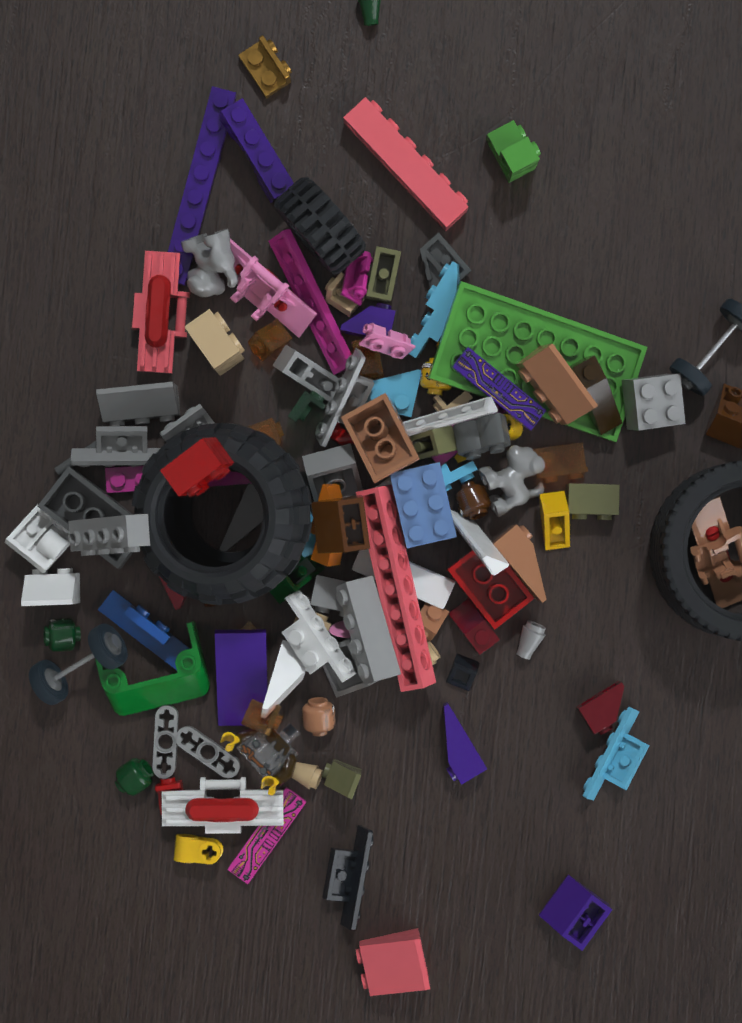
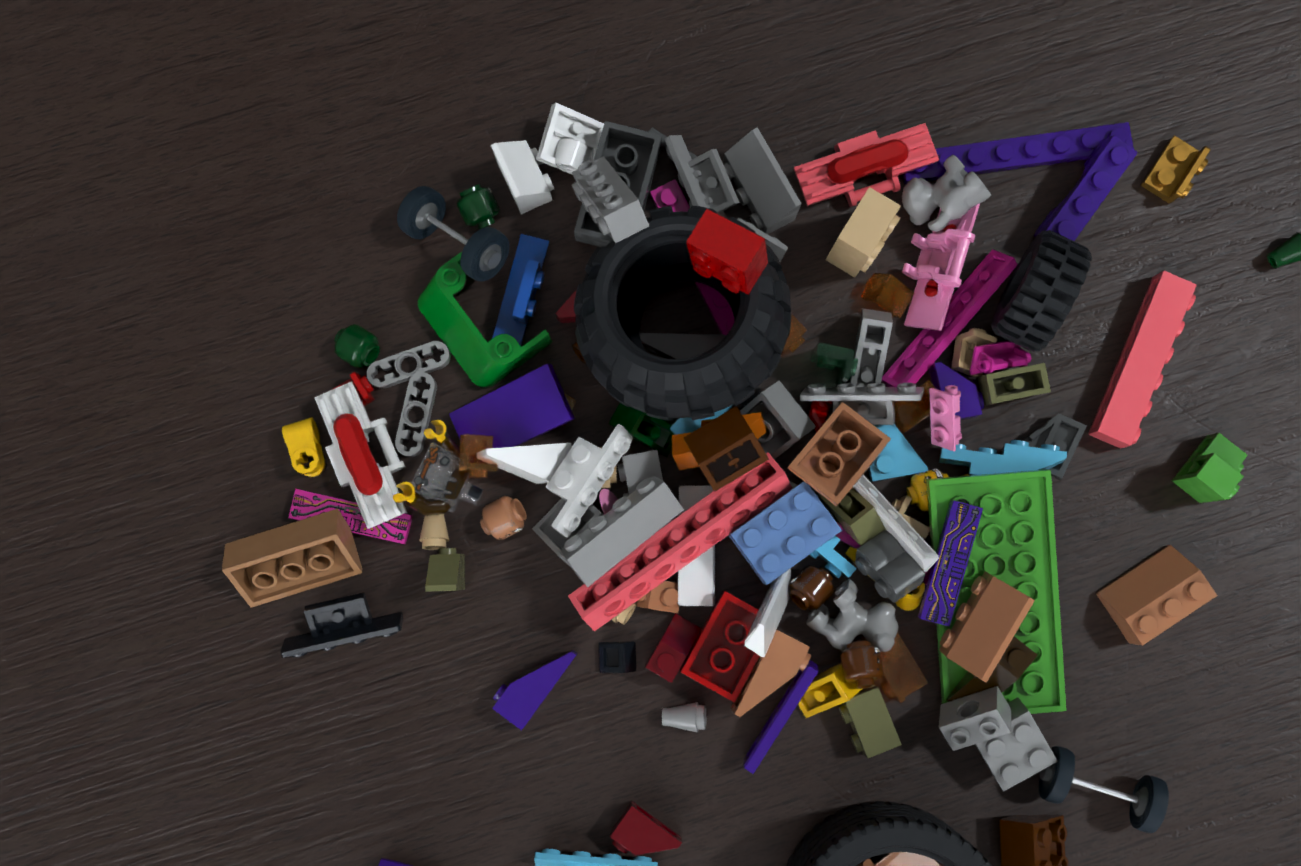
camera: 70 degrees right, 5 degrees down
coral slope [355,928,430,996] -> none
none -> medium nougat slope [222,509,362,608]
none -> dark purple tile [744,660,818,774]
none -> reddish brown head [840,641,884,689]
none -> light grey brick [939,686,1011,751]
none -> nougat slope [1096,545,1218,646]

